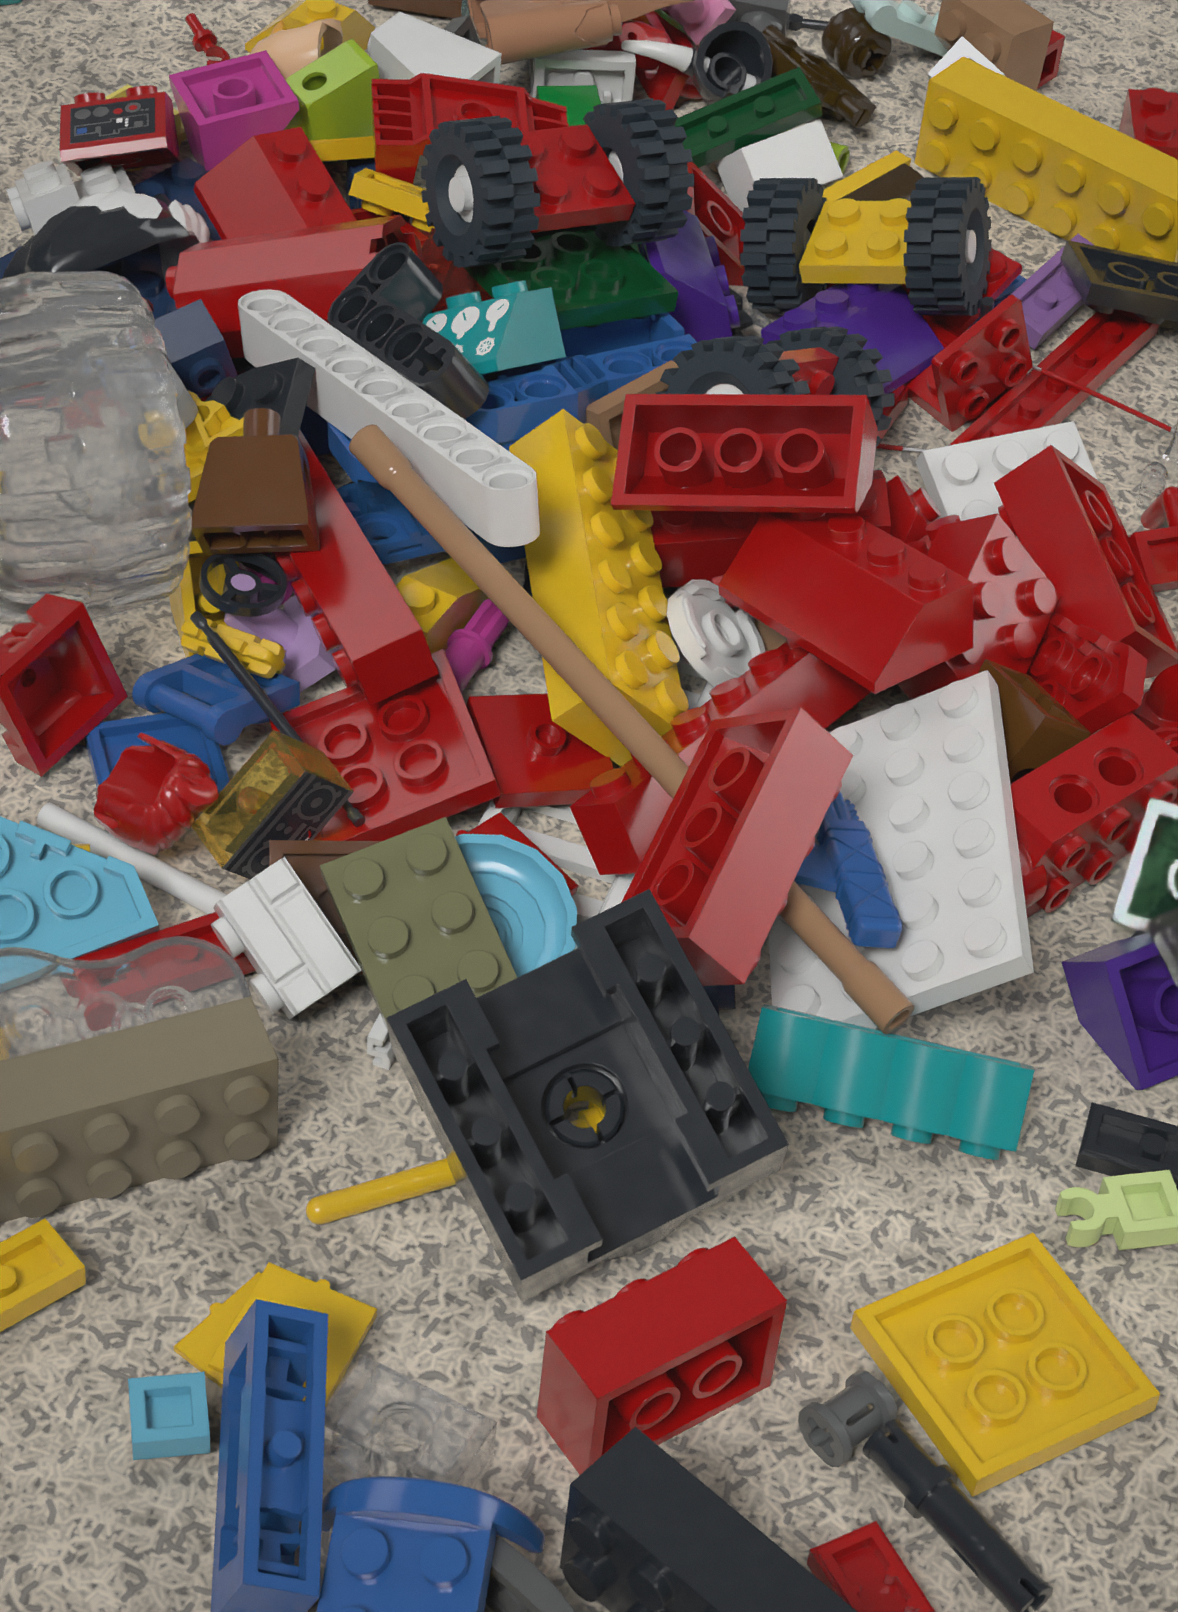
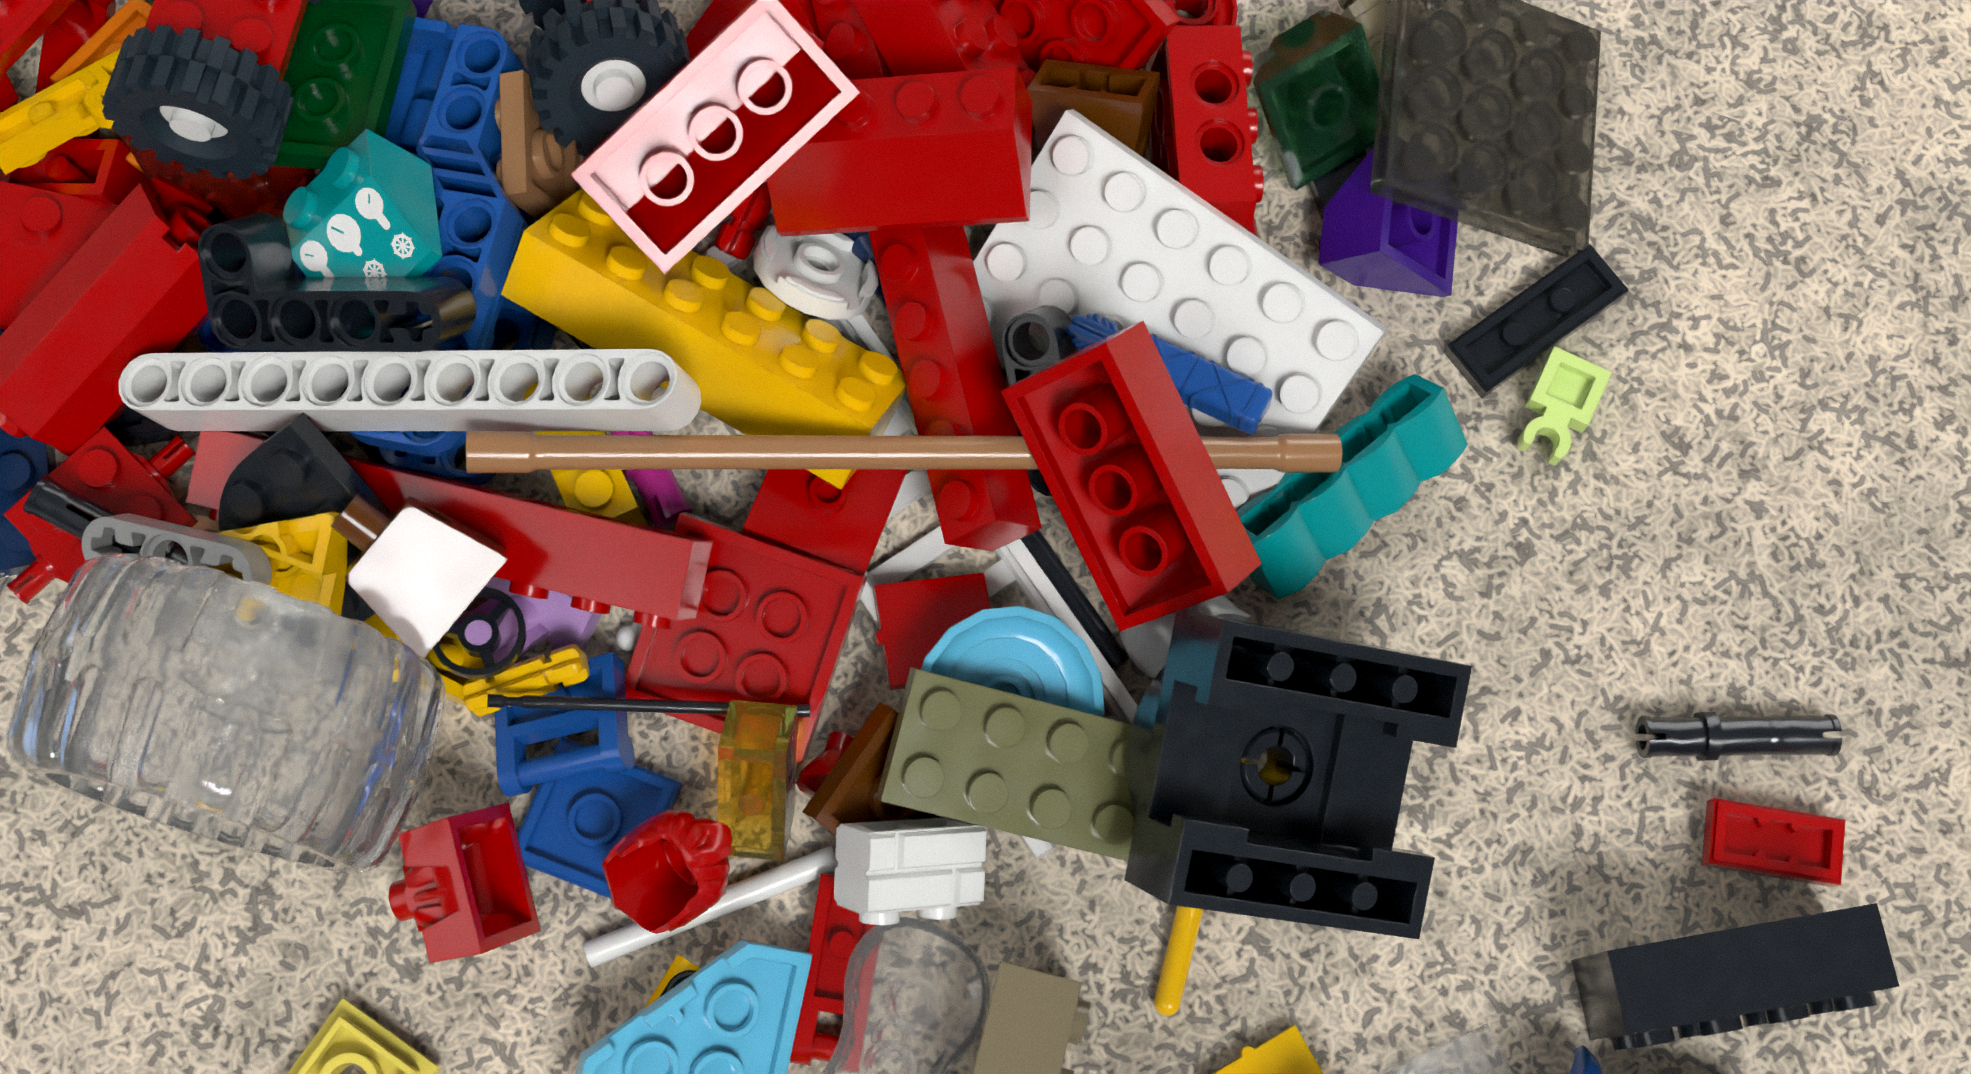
camera: 50 degrees left, 30 degrees up
dark blue brick [148,299,237,399] -> none
red brick [537,1237,787,1475] -> none
dark grey bush [798,1370,898,1467] -> none
yellow plate [850,1232,1160,1497] -> none

